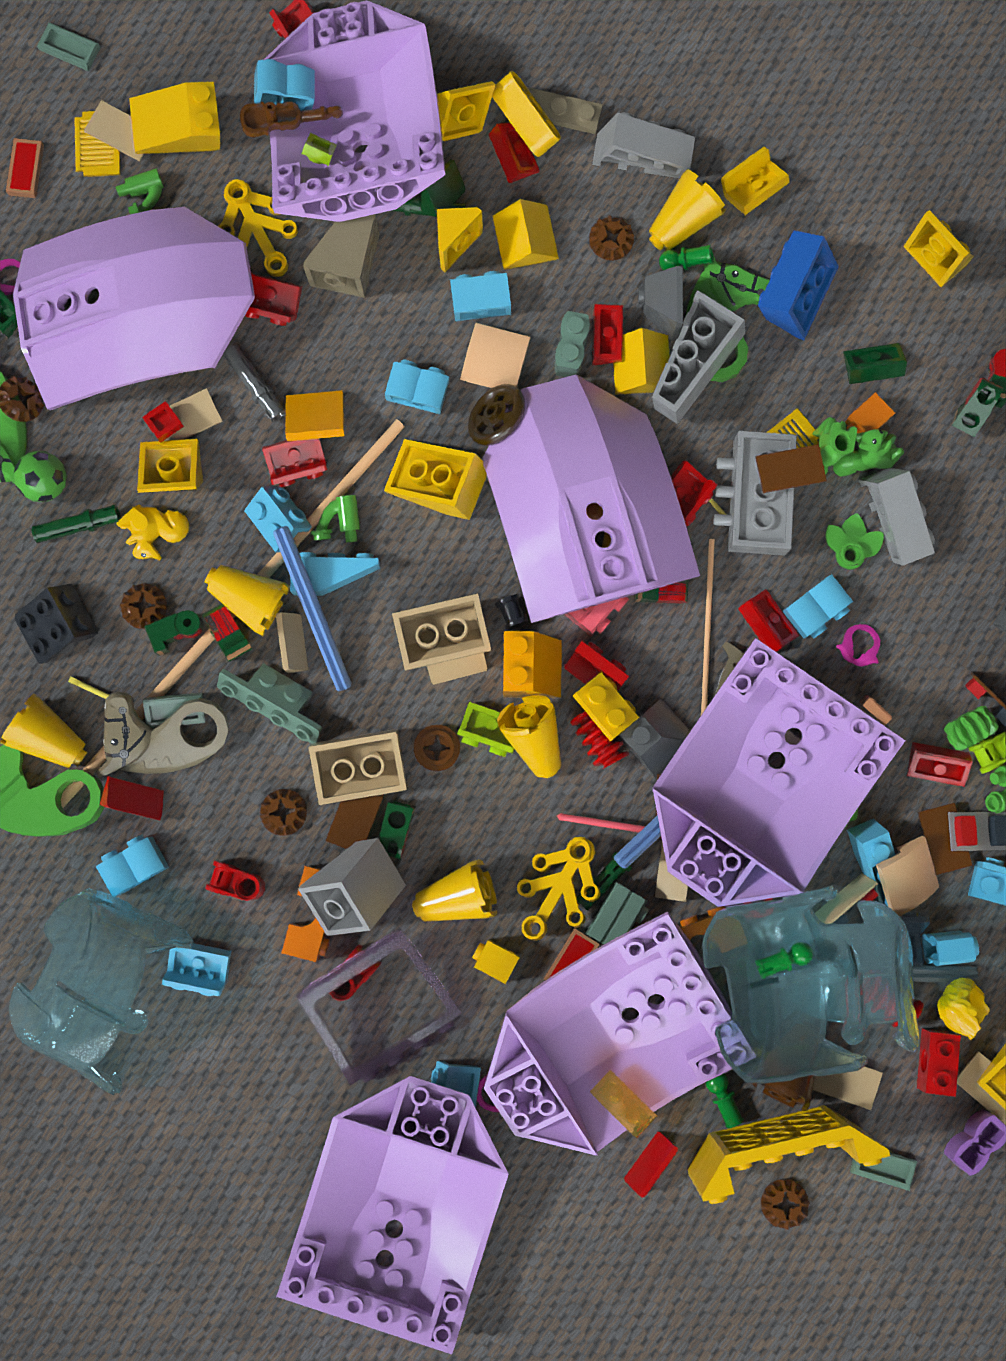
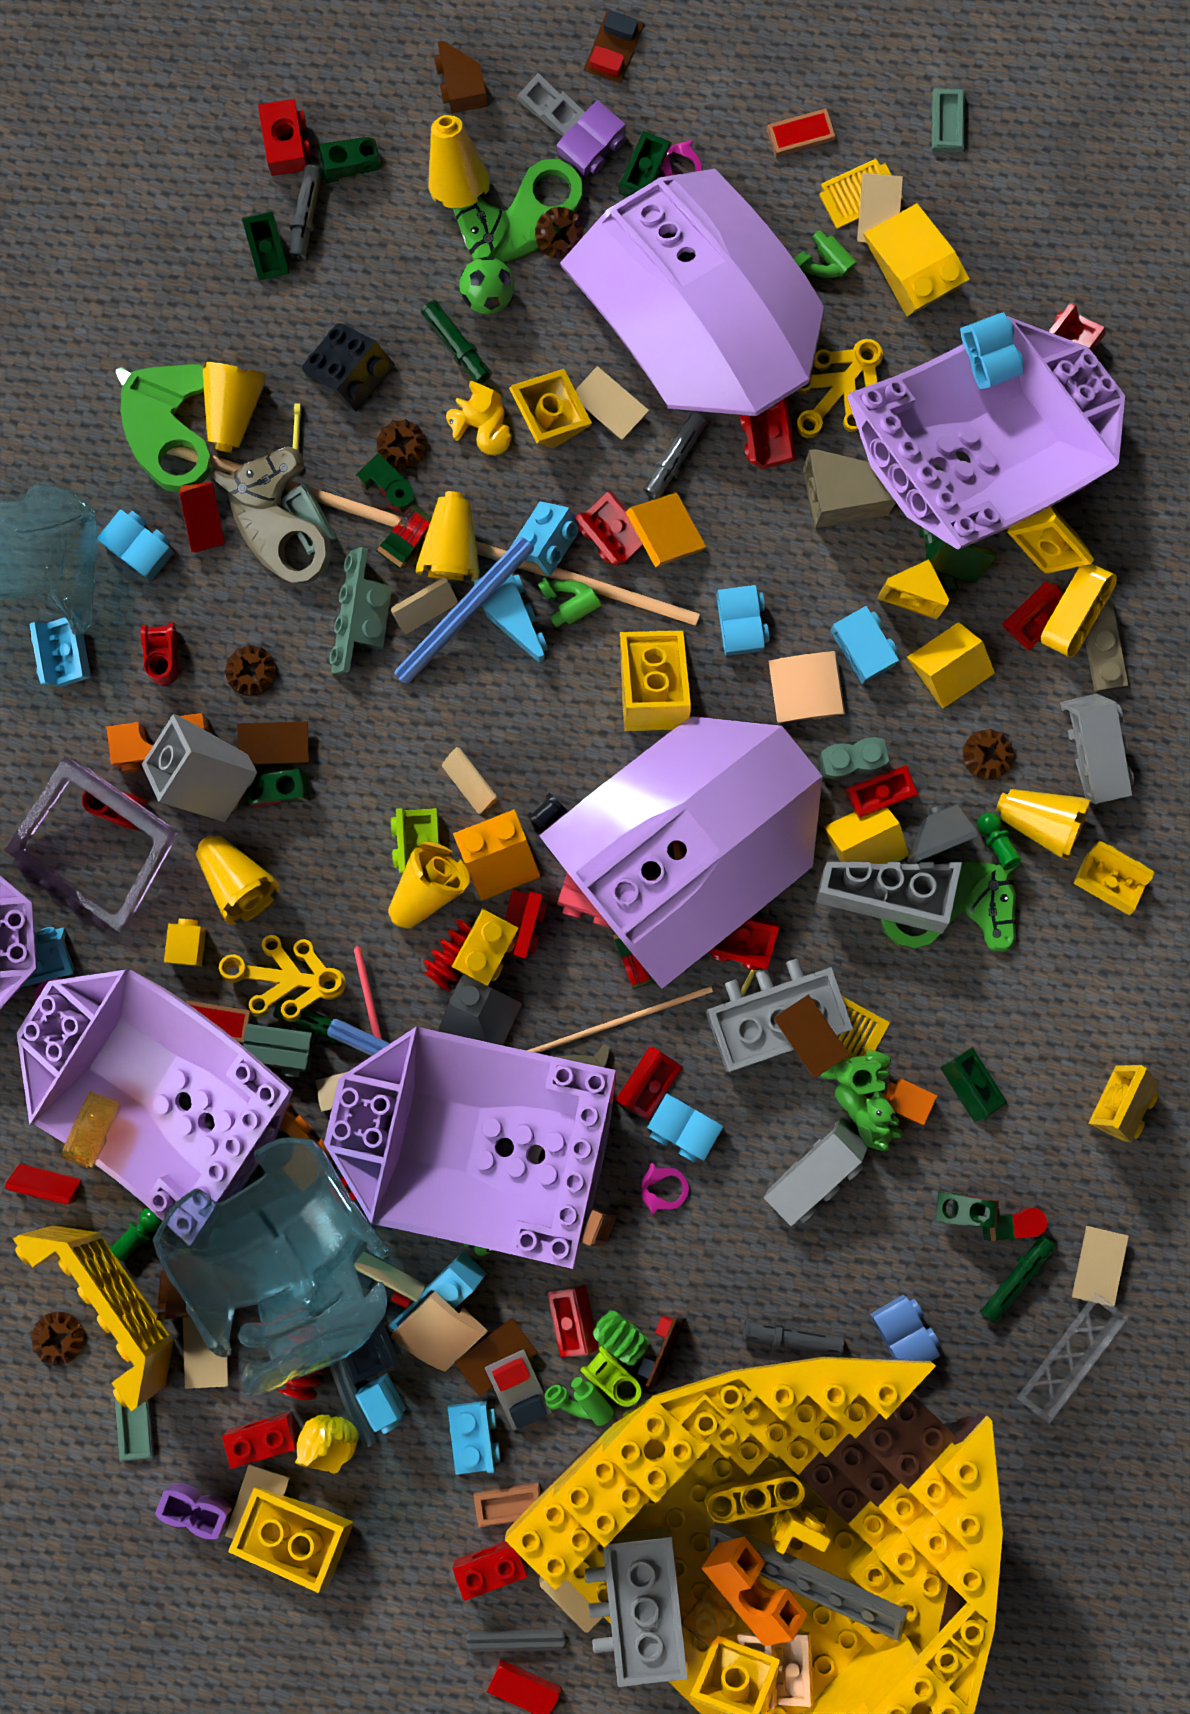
camera: 65 degrees right, 0 degrees up
red plate [142,401,184,443] -> none
reddish brown piece [240,101,343,138] -> none
lime plate [301,133,337,166] -> none
tan slope [308,729,407,805] -> none
tan slope [392,594,491,671] -> none
reddish brown gear [414,725,460,772] -> none
dark brown plate [468,384,525,446] -> none
green pin [755,942,813,979] -> none
blue slope [758,230,839,340] -> none
bright green plate [825,513,884,570] -> none

